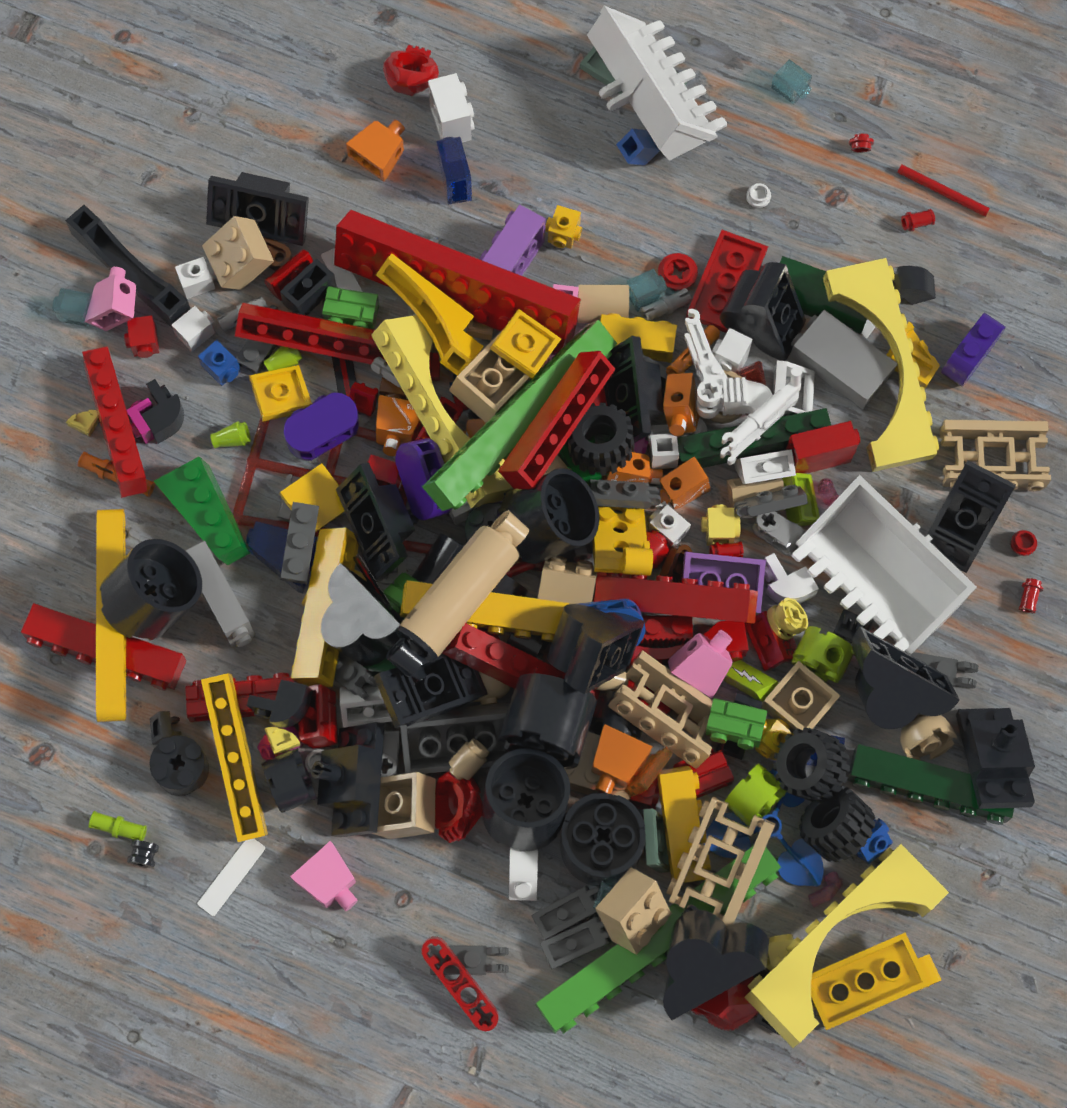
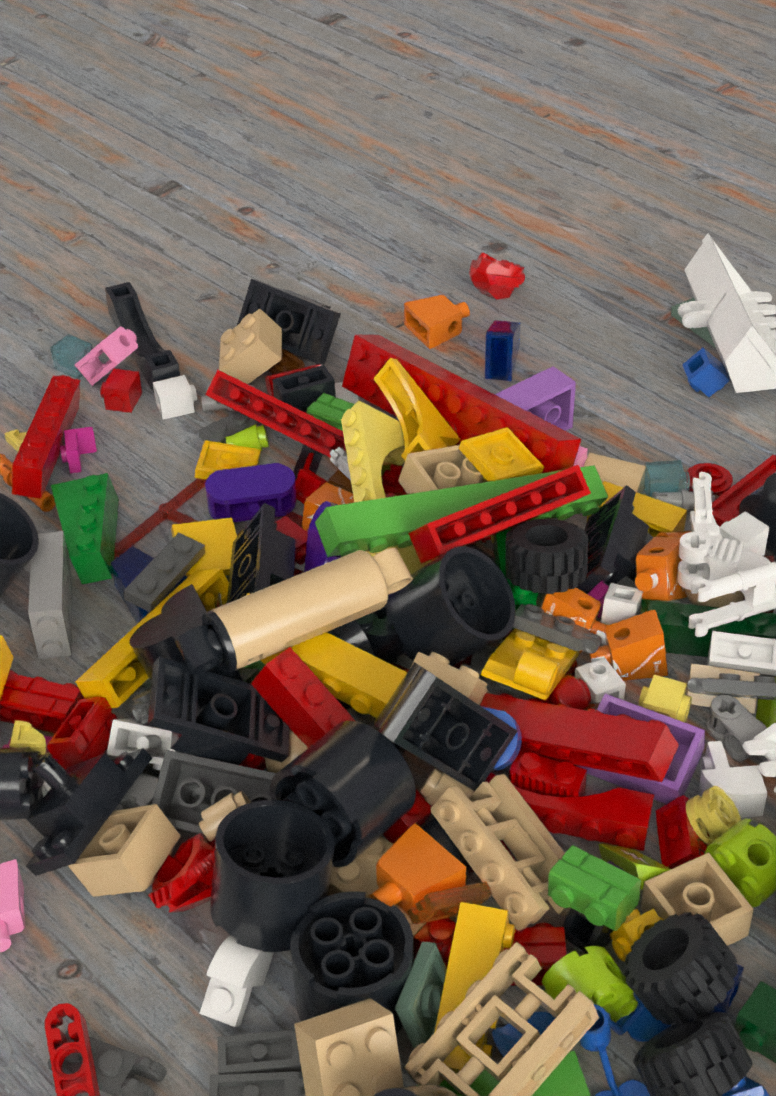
camera: 25 degrees right, 30 degrees down
black brick [141,379,184,444] -> none
white brick [175,257,217,299] -> none
blue brick [198,340,241,386] -> none
lime cone [210,421,251,448] -> none
black brick [247,680,314,728] -> none
white brick [428,73,475,148] -> none
yellow brick [545,205,582,249] -> none
bright pink torso [668,630,732,698] -> none

